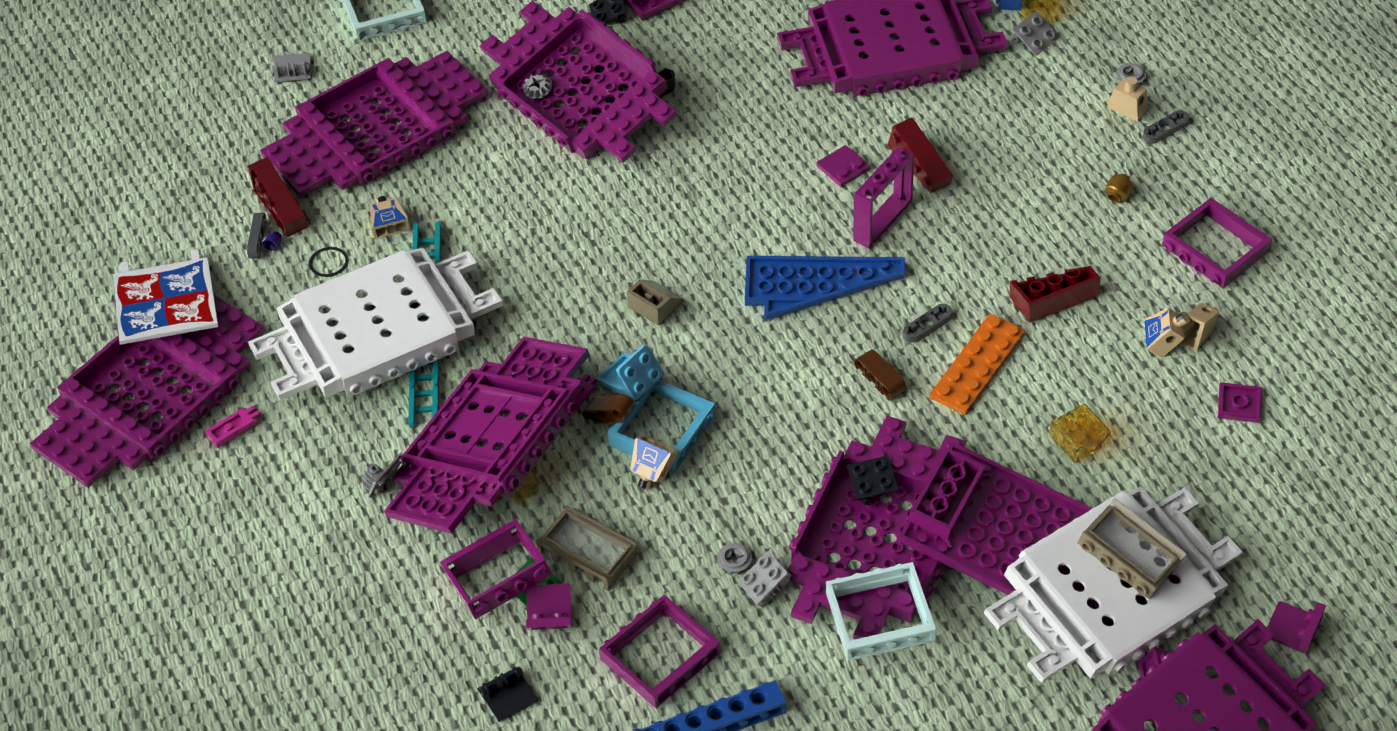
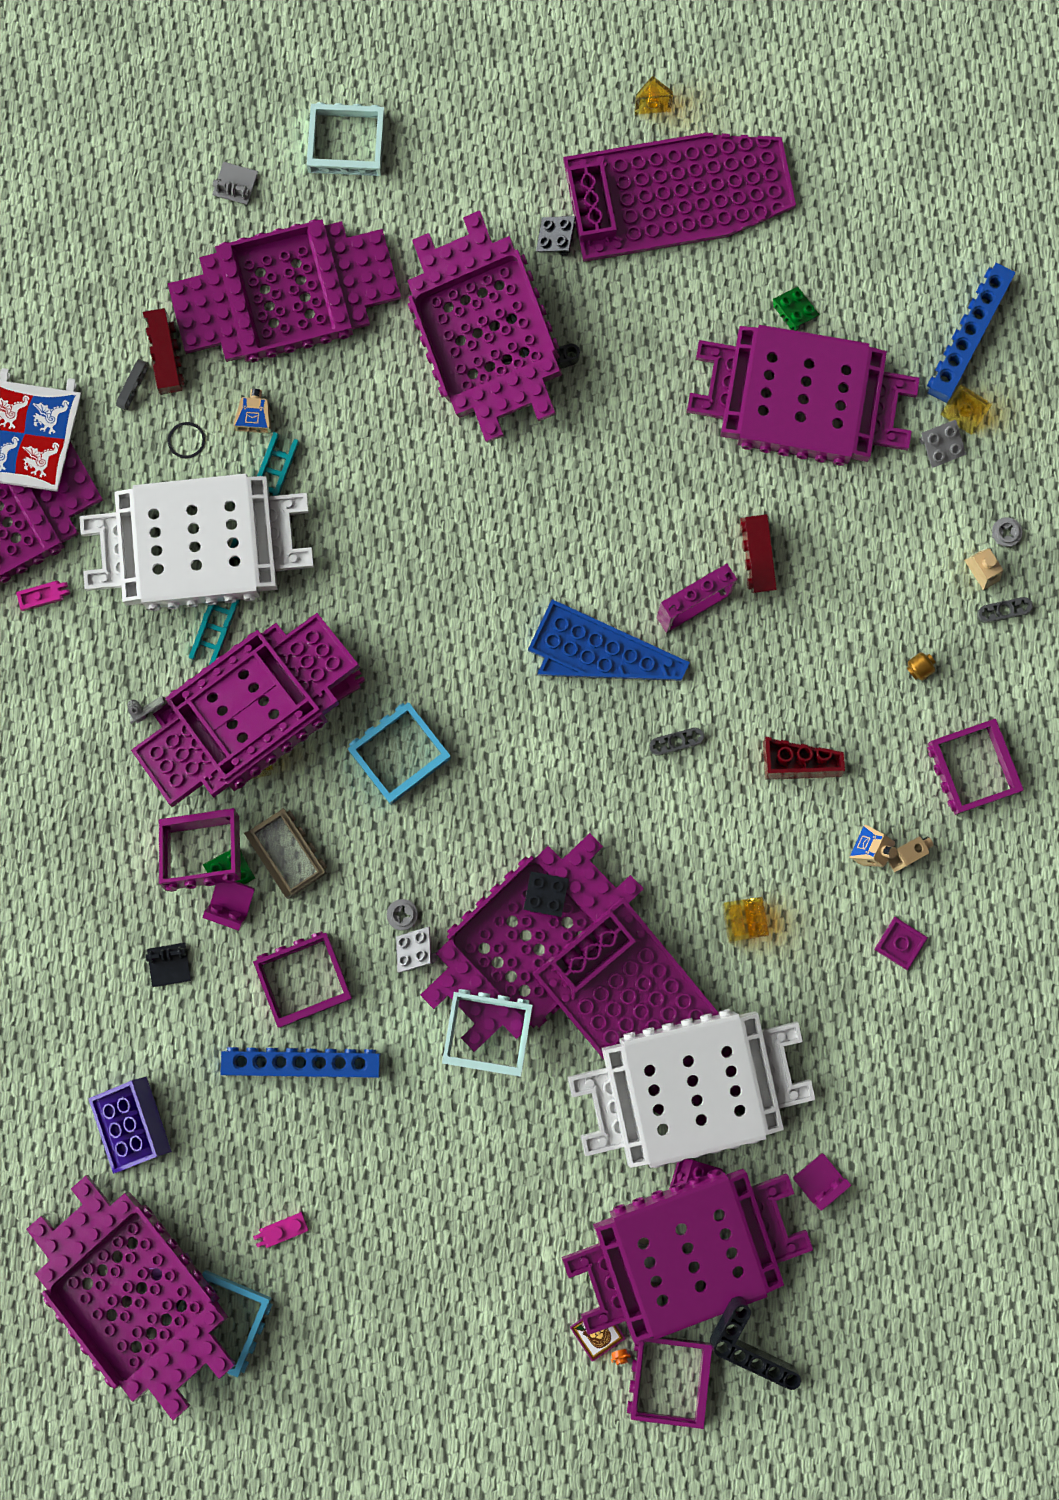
camera: 20 degrees right, 30 degrees up
dark purple hose [263,231,282,251] -> none
light grey gear [523,73,552,99] -> none
reddish brown beam [582,394,636,424] -> none
medium azure bracket [596,344,665,401] -> none
dark tan slope [627,280,684,326] -> none
torso [630,435,679,489] -> none
magenta plate [816,145,870,187] -> none
reddish brown beam [854,349,907,401] -> none
orange plate [929,314,1025,415] -> none
dark tan window [1077,498,1187,599] -> none

